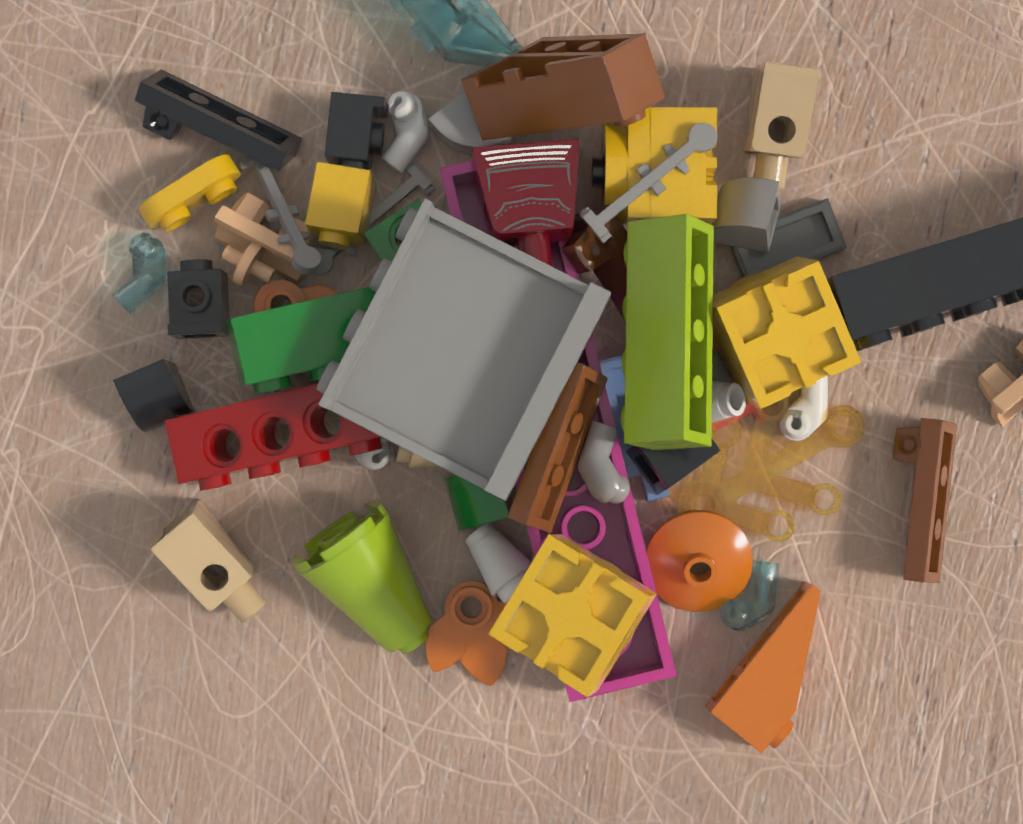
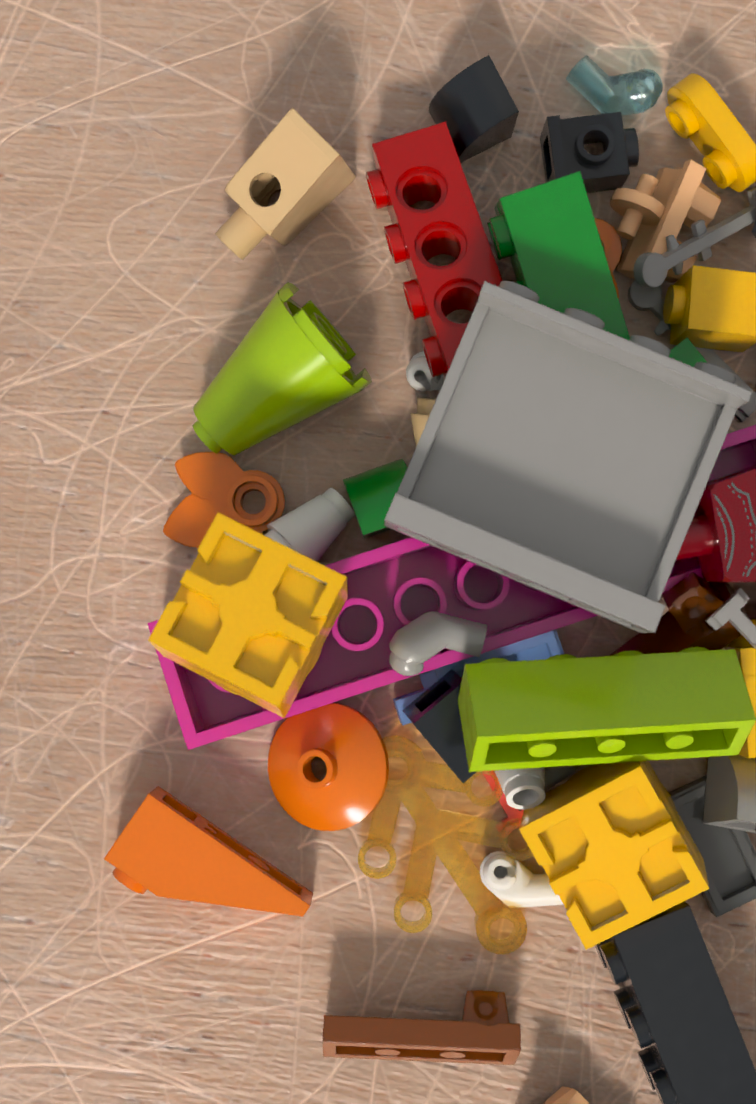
camera: 80 degrees right, 0 degrees up
dark orange hinge [507,363,608,533] -> none
clear light blue arm [720,560,780,631] -> none

